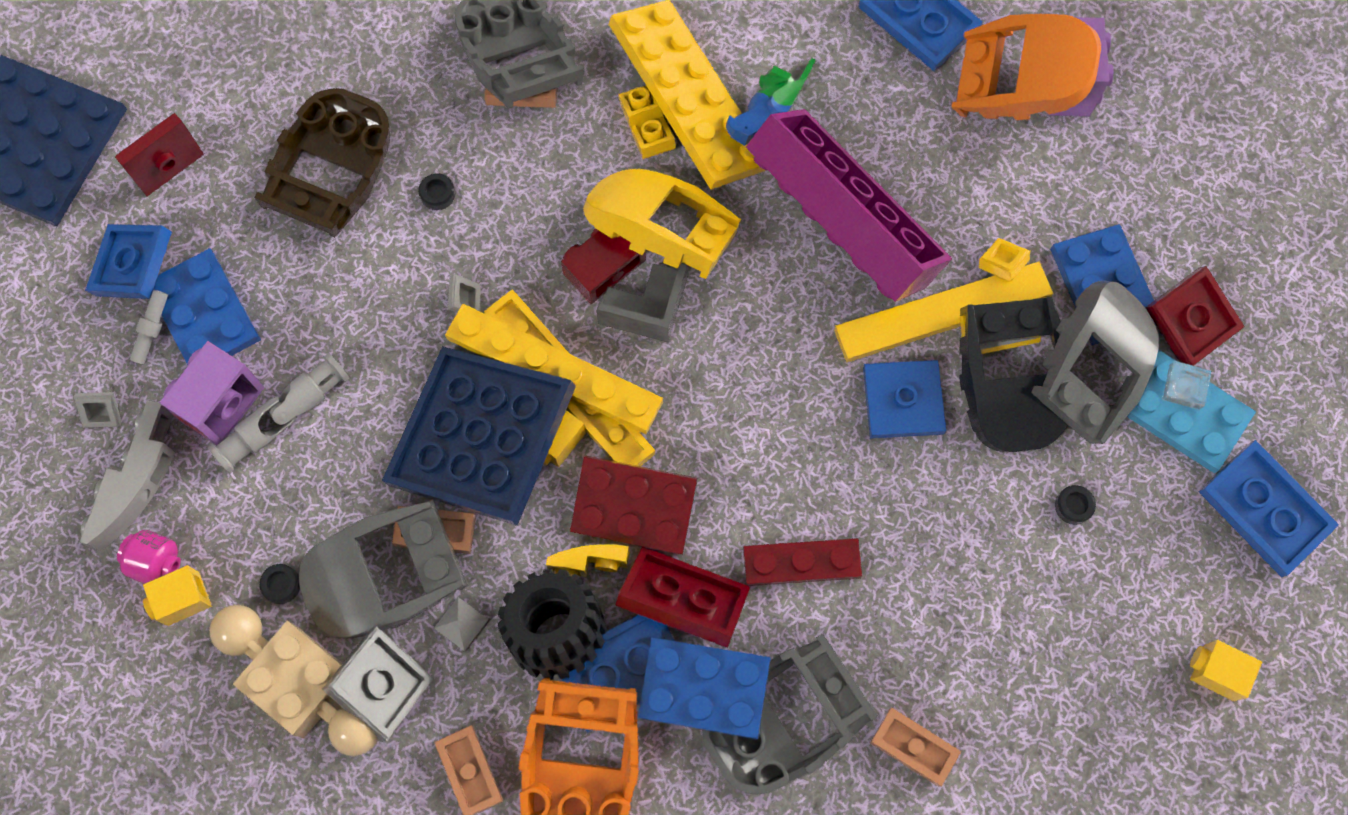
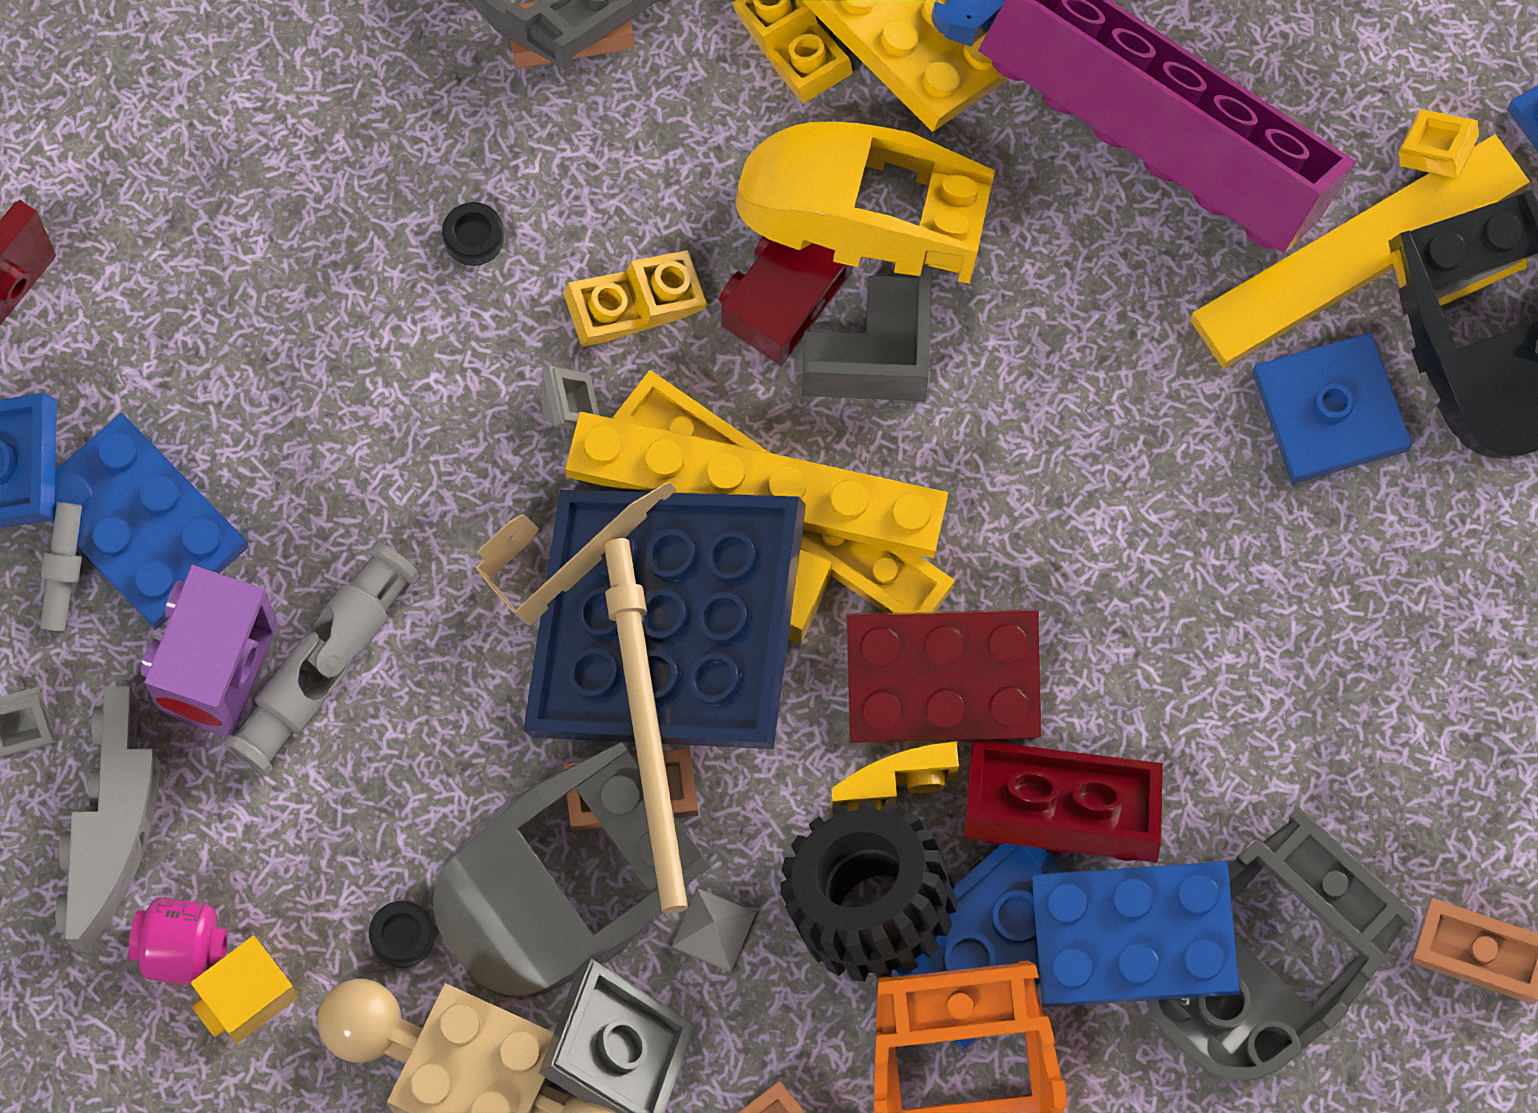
camera: 15 degrees left, 0 degrees up
dark brown slope [254,88,390,238] -> none
dark red plate [743,538,862,586] -> none
none -> tan piece [476,482,676,626]
none -> yellow slope [563,250,707,348]
none -> tan bar [604,538,688,914]

